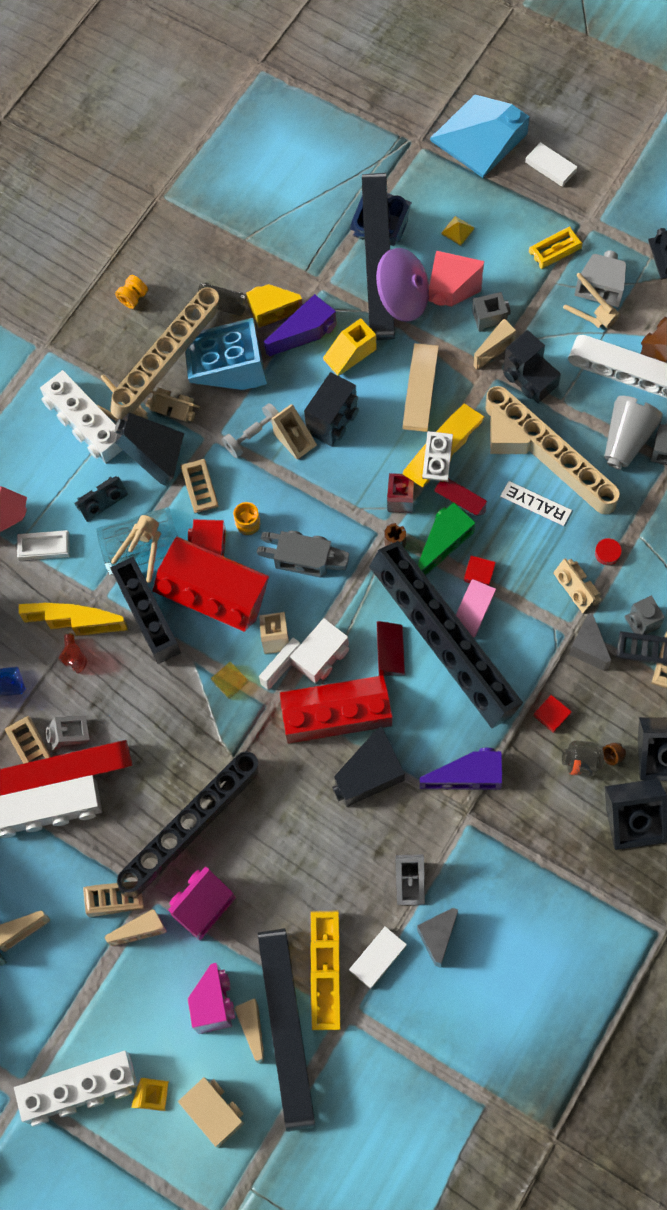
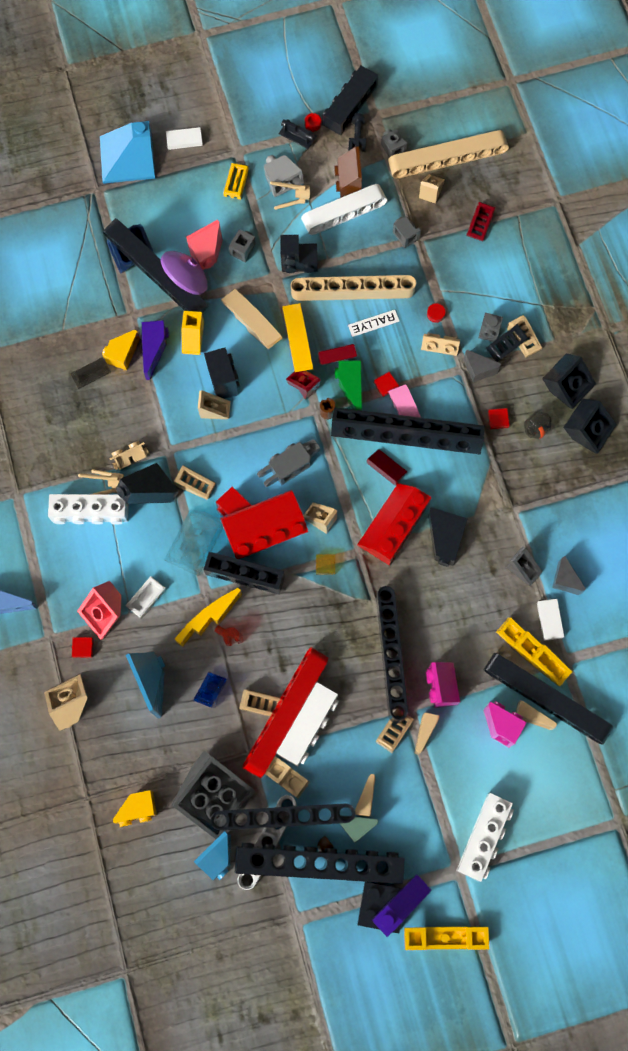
camera: 50 degrees left, 5 degrees up
light grey bracket [46,715,90,751] -> none
black hinge [74,476,129,522] -> none
tan beam [111,287,219,419] -> none
tan plant [111,515,161,583] -> none
light orange wheel [115,275,149,309] -> none
yellow slope [131,1078,169,1111] -> none
tan brick [178,1077,245,1148] -> none
dark azure slope [185,318,267,390] -> none
light grey wheel [222,403,279,458] -> none
light orange wheel [233,502,261,535] -> none
white tile [259,638,300,690] -> none
white brick [290,618,349,684] -> none
dark purple slope [420,747,502,790] -> none
white slope [422,431,453,482] -> none
yellow slope [441,216,474,246] -> none
tan slope [474,319,516,370] -> none
tan slope [490,408,531,454] -> none
reddish brown hinge [602,742,626,766] -> none
light grey cone [604,396,663,469] -> none

